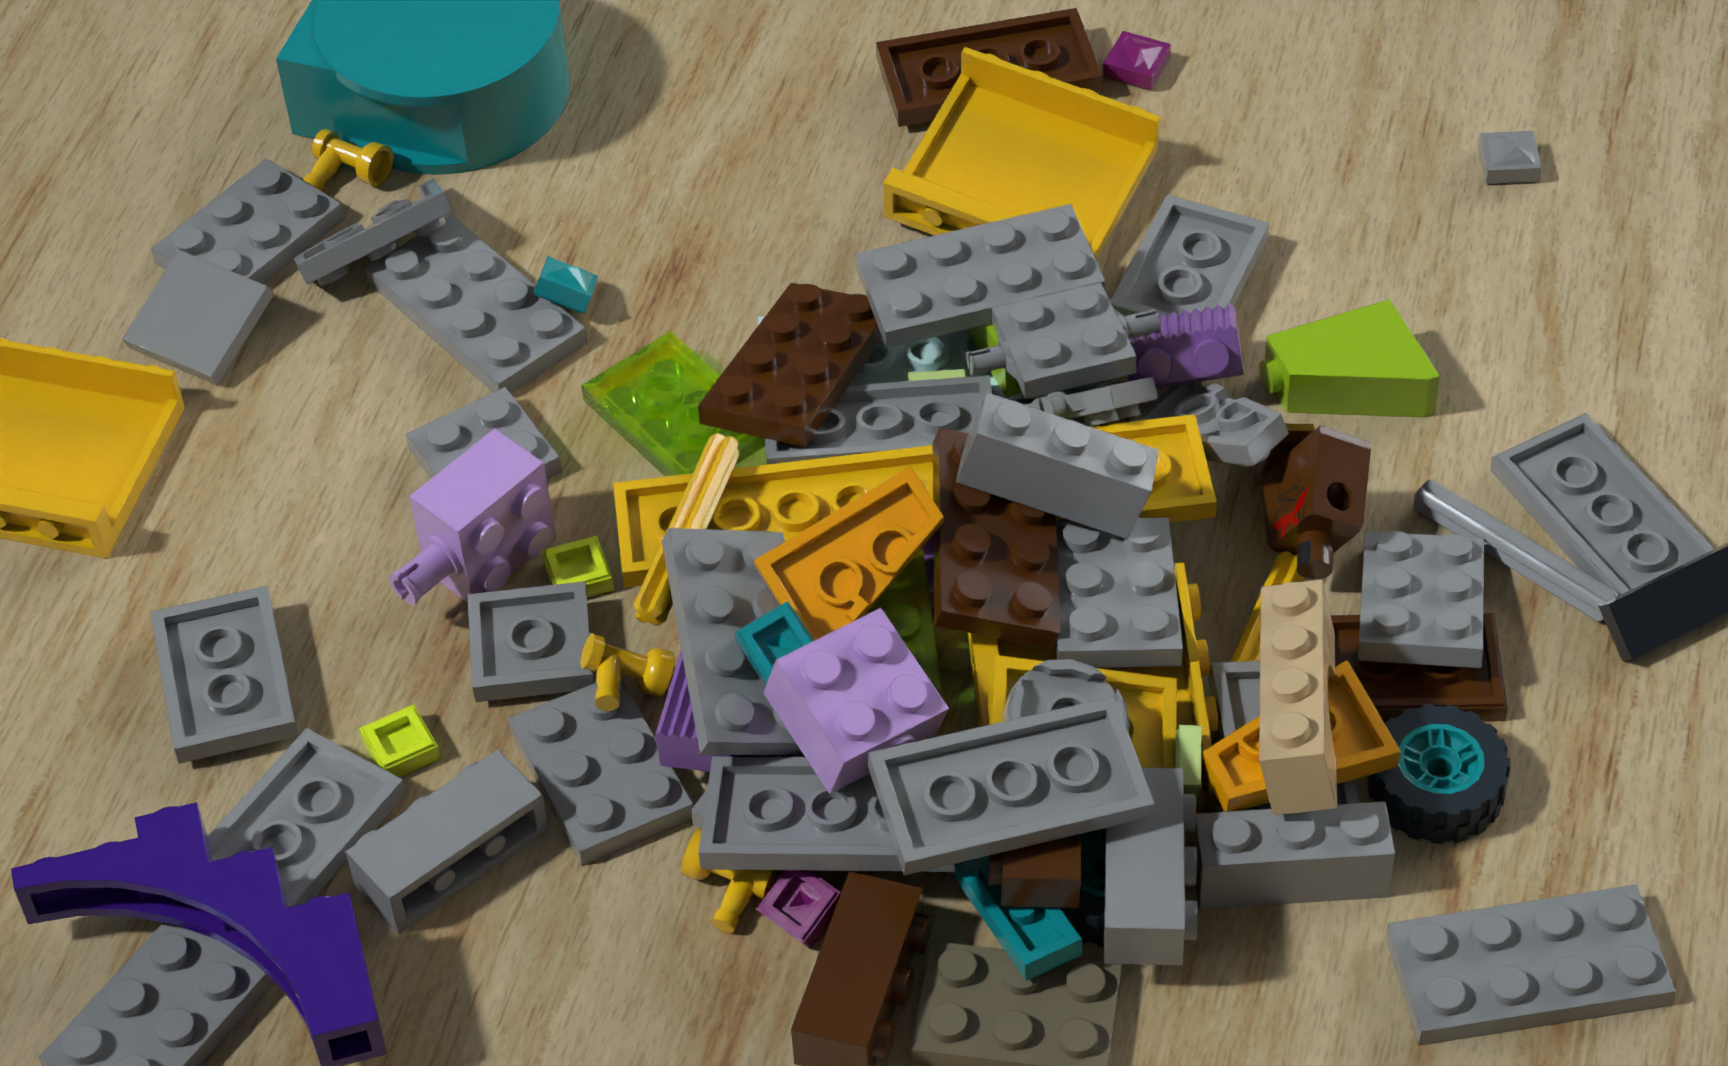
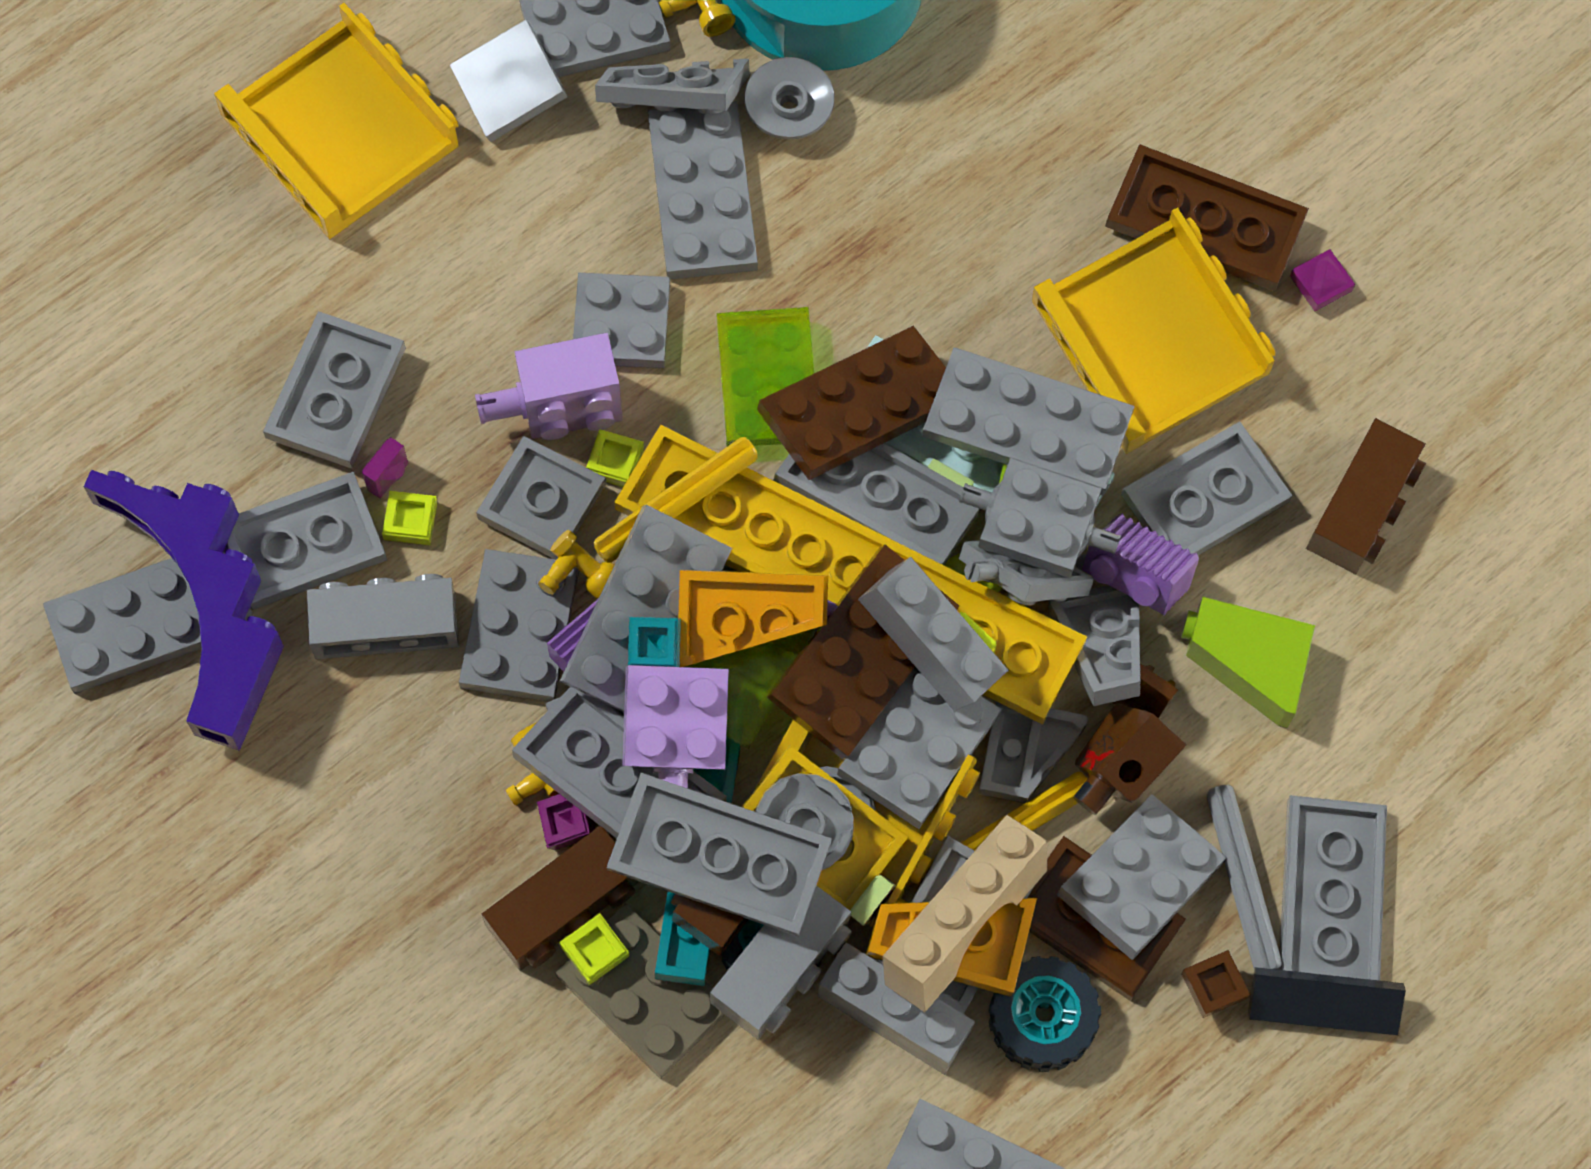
camera: 30 degrees right, 20 degrees up
teal tile [533,256,598,314] -> none
light grey tile [1478,131,1541,184] -> none
none -> magenta tile [362,437,409,499]
none -> neon yellow tile [559,913,630,985]
none -> light grey dish [745,57,834,139]
none -> light grey wing [978,701,1088,803]
none -> reddish brown tile [1181,950,1250,1018]
none -> reddish brown brick [1306,418,1426,575]

